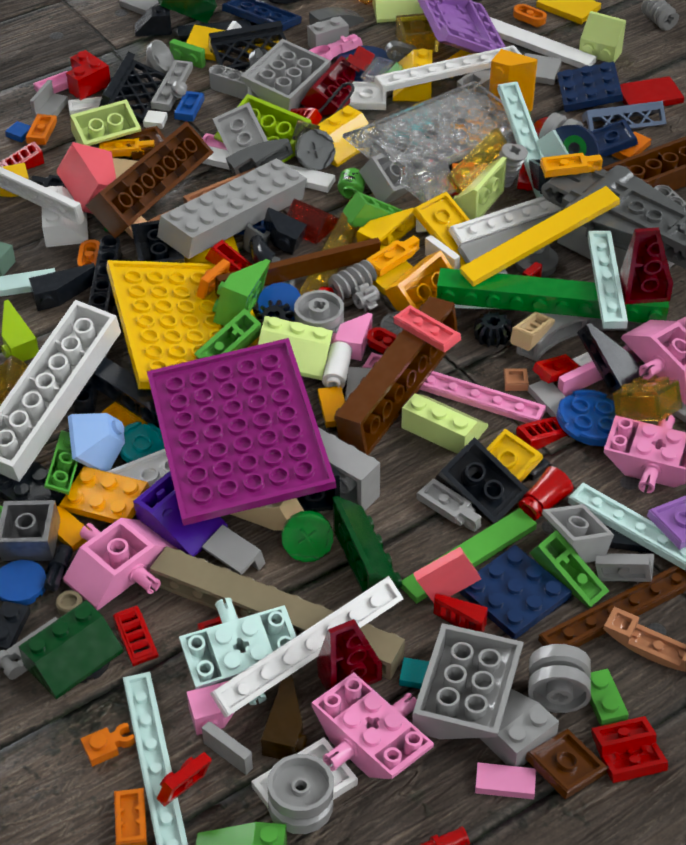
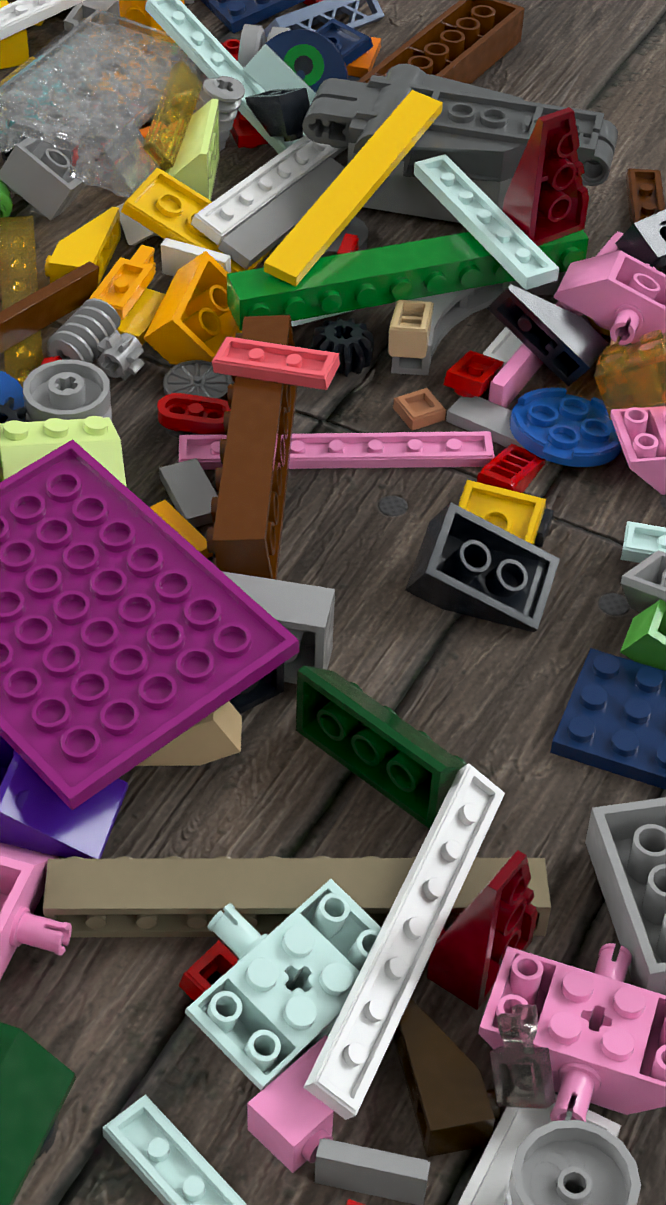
camera: 30 degrees left, 0 degrees up
red slope [113,606,159,667] -> none
light grey panel [202,525,266,575] -> none
green tile [281,511,333,562] -> none
white brick [322,341,352,389] -> none
bright pink slope [331,313,372,361] -> none
bright green slope [343,191,403,228] -> none
teal tile [399,657,430,689] -> none
yellowish green slope [401,393,488,454] -> none
bright green tile [401,508,537,604] -> none
coral tile [413,547,481,603] -> none
light grey hinge [416,479,482,532] -> none
red slope [433,593,488,632] -> none
red plant [518,466,574,521] -> none
light orange hinge [540,153,603,178] -> none
none -> clear smoke plate [490,1004,556,1109]

